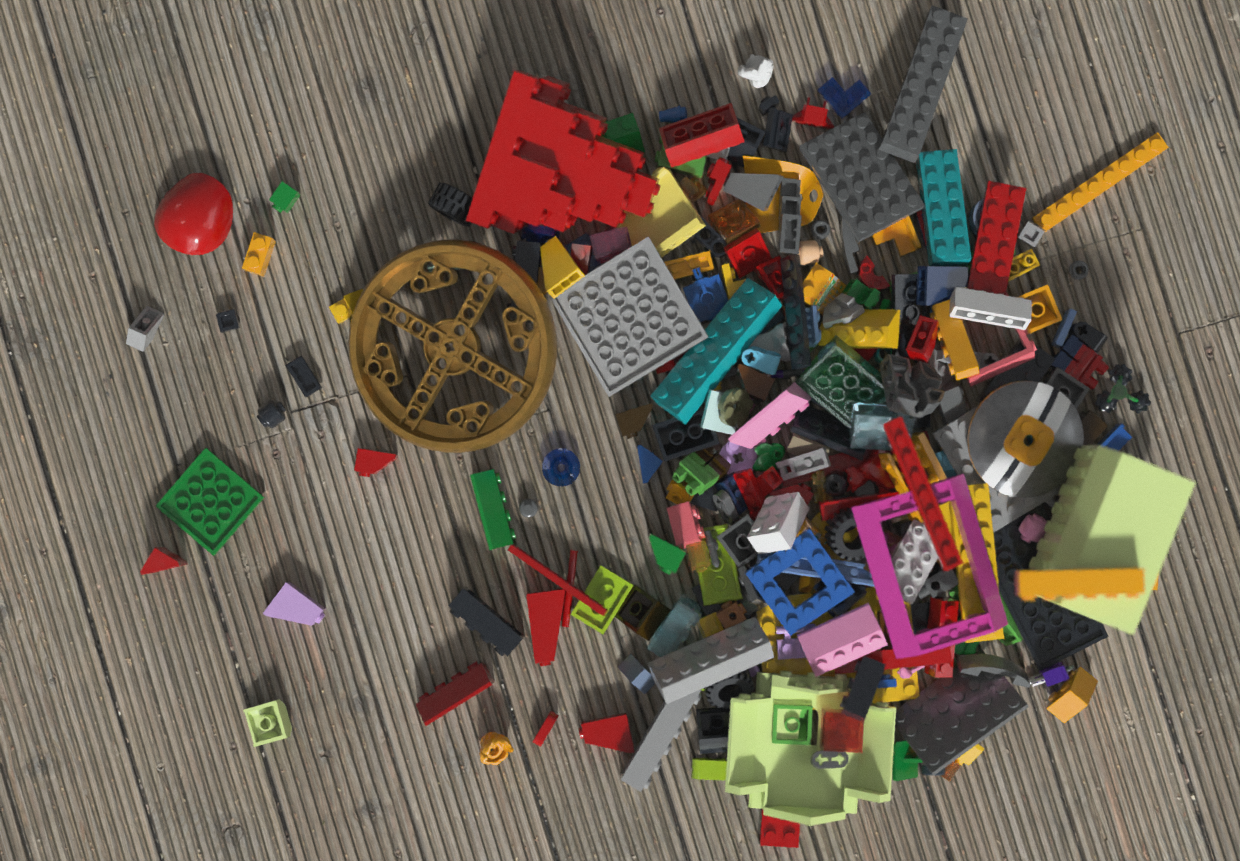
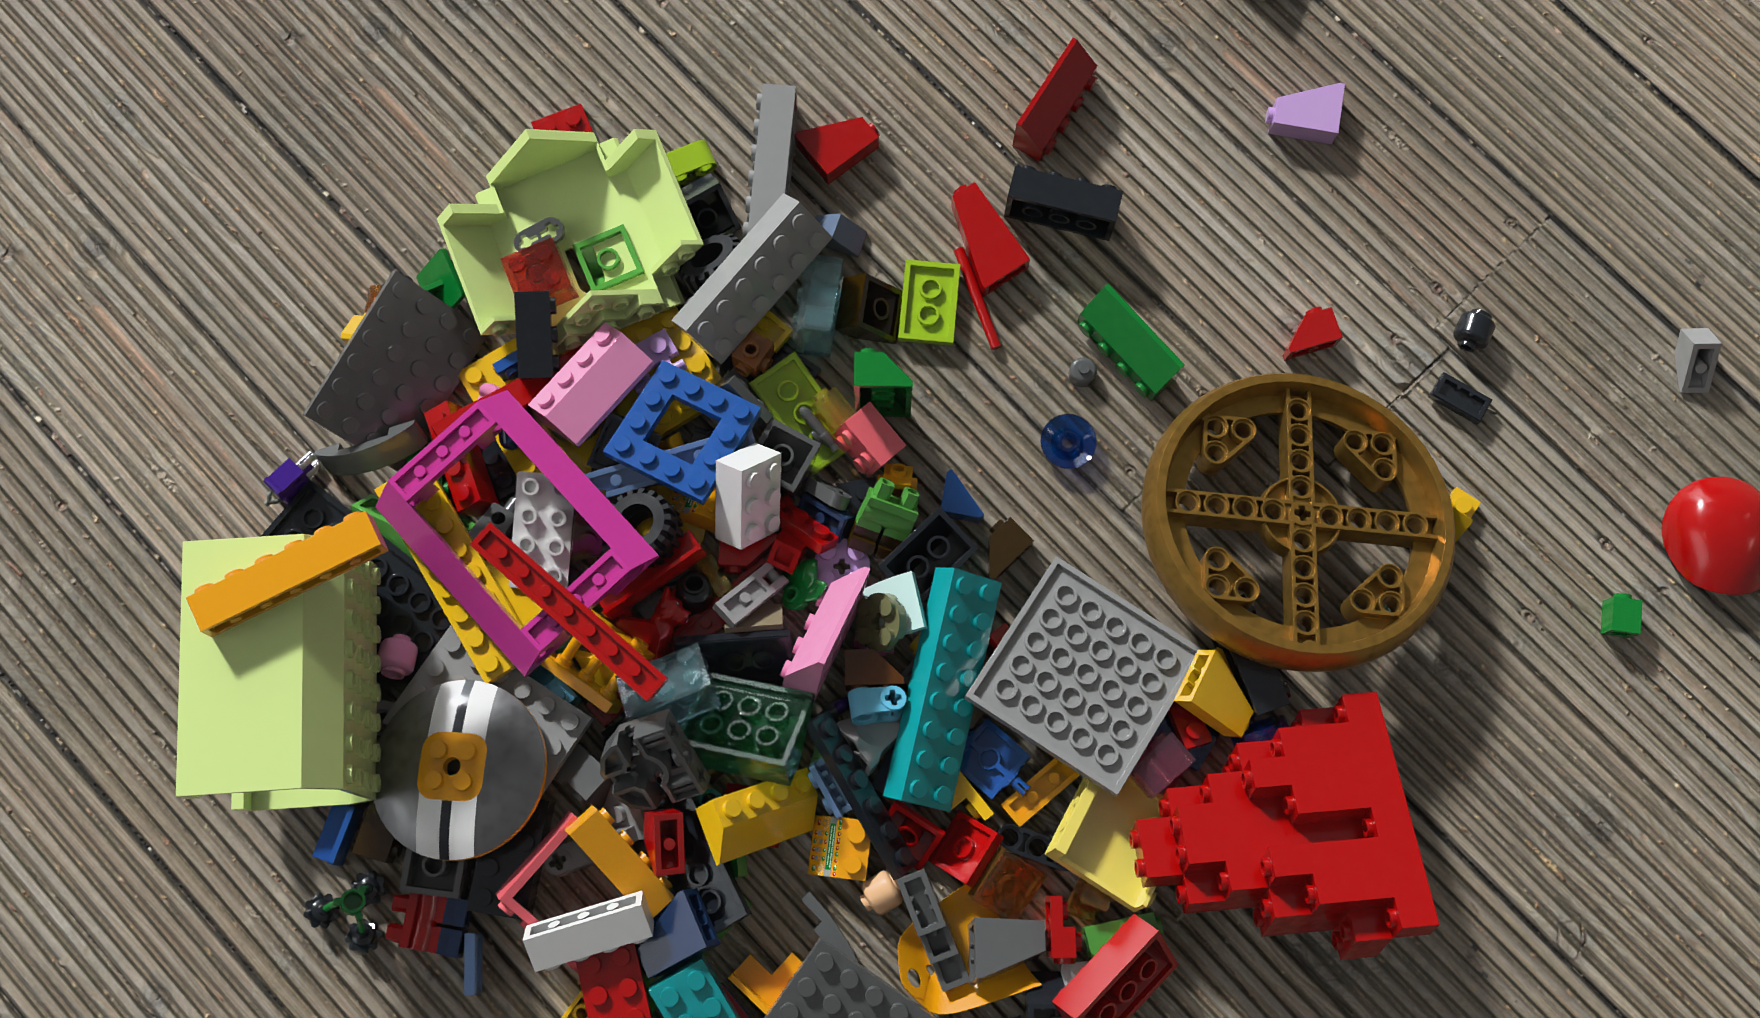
camera: 155 degrees right, 10 degrees down
red slope [140,547,188,575] -> none
green plate [156,448,265,556] -> none
black plate [216,309,240,333] -> none
light orange brick [242,232,276,277] -> none
black tyre [428,183,473,227] -> none
light orange hair [479,731,514,765] -> none
red tile [508,545,608,616] -> none
red beam [532,711,559,747] -> none
green slope [601,113,645,153] -> none
blue cone [659,105,687,123] -> none
dark grey plate [811,220,830,239] -> none
light grey plate [823,293,864,328] -> none
green brick [842,279,881,309] -> none
red cylinder [857,256,890,292] -> none
light orange slope [1016,284,1063,334] -> none
light orange brick [1046,666,1098,723] -> none
black piece [1069,322,1108,354] -> none

